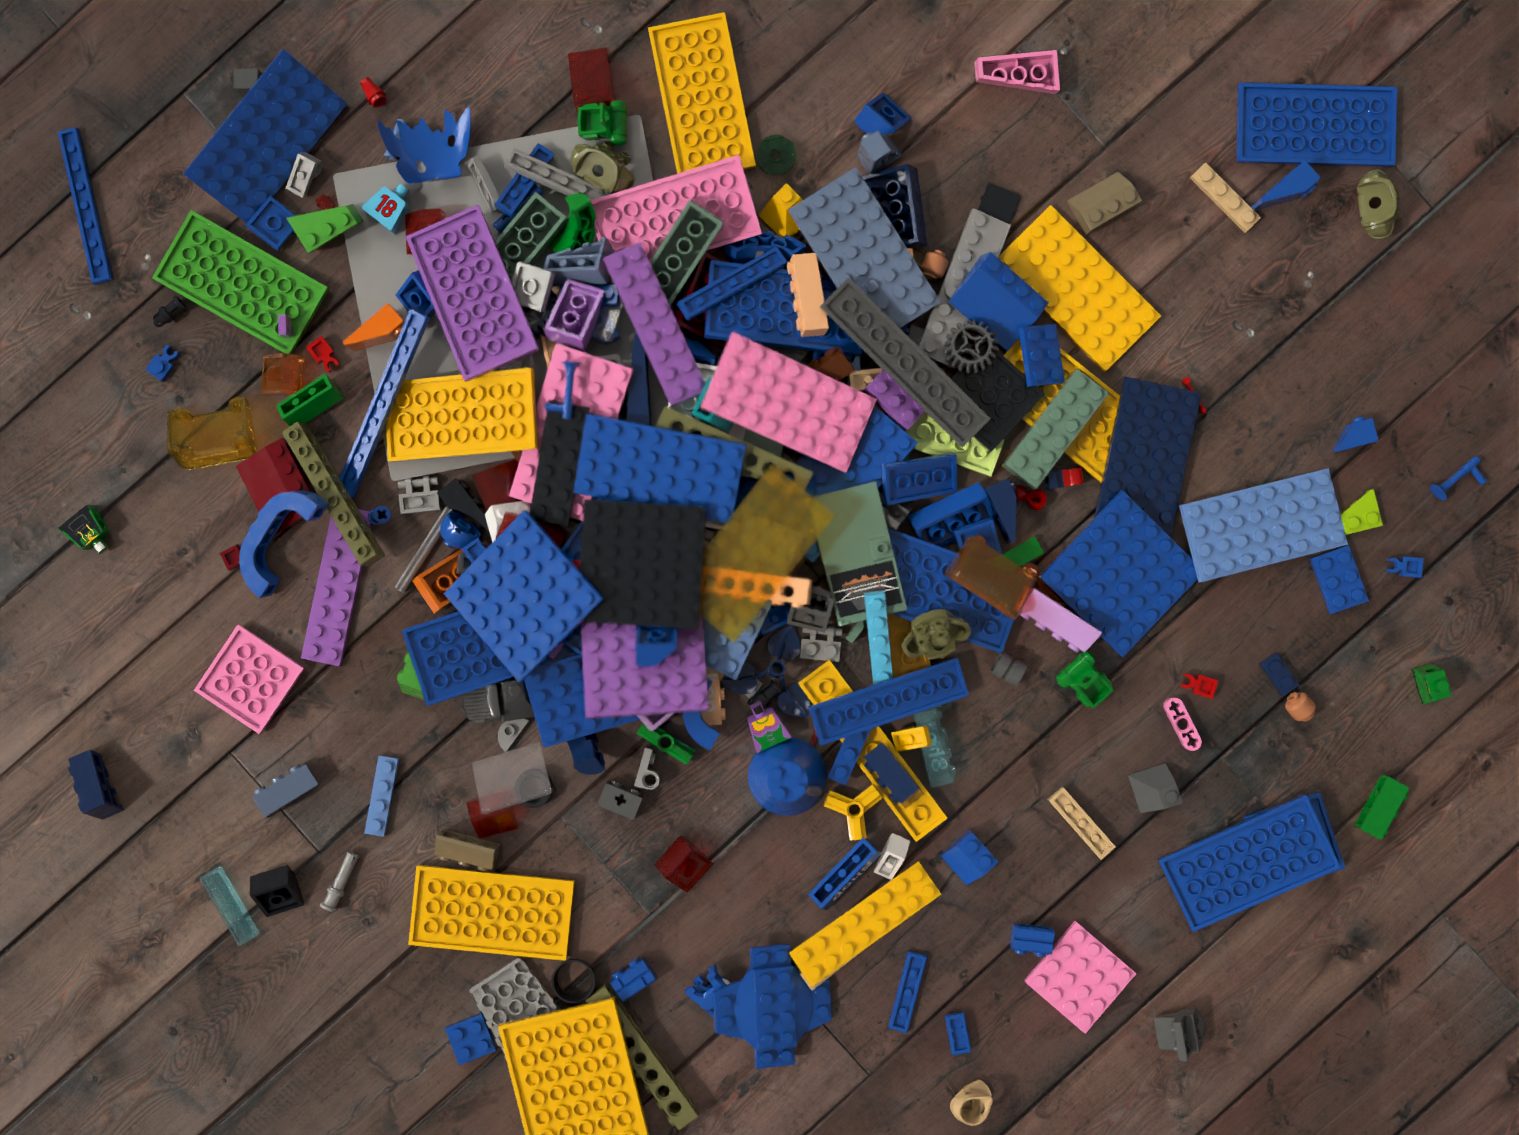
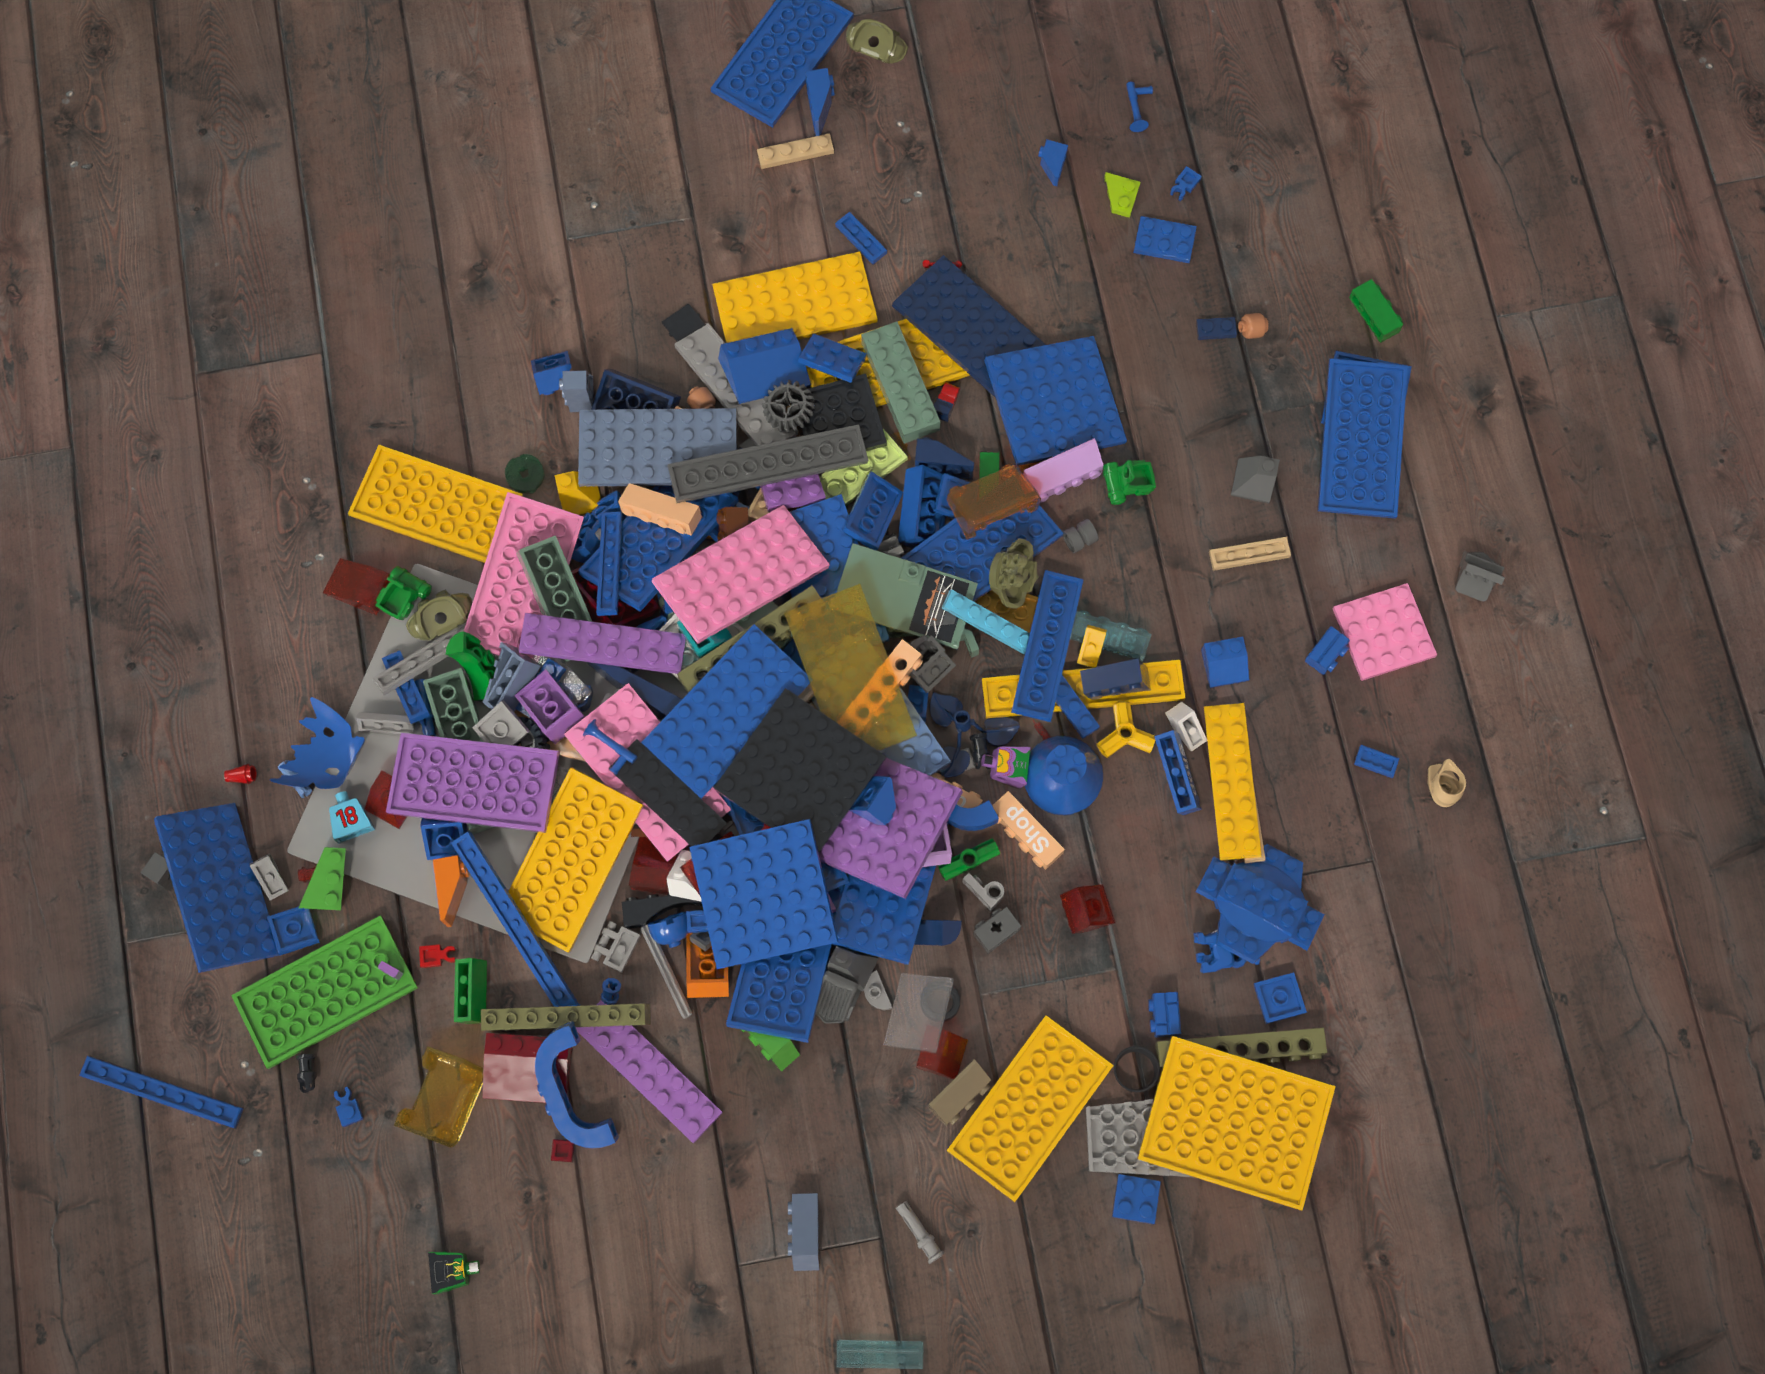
camera: 60 degrees left, 15 degrees down
bright pink plate [194,625,305,734] -> none
black slope [250,865,304,917] -> none
clear orange slope [260,353,305,396] -> none
medium blue plate [364,755,400,837] -> none
light grey plate [800,625,842,662] -> none
blue tile [888,950,927,1033] -> none
bright pink wedge [975,50,1060,94] -> none
red plate [1015,485,1047,510] -> none
dark tan slope [1067,172,1142,235] -> none
bright pink beam [1164,697,1202,751] -> none
medium blue plate [1179,468,1348,582] -> none
red plate [1180,673,1218,699] -> none
green torso [1411,663,1451,705] -> none
none -> blue plate [835,212,887,265]
none -> light nougat brick [992,791,1065,870]
none -> blue plate [1253,972,1307,1024]

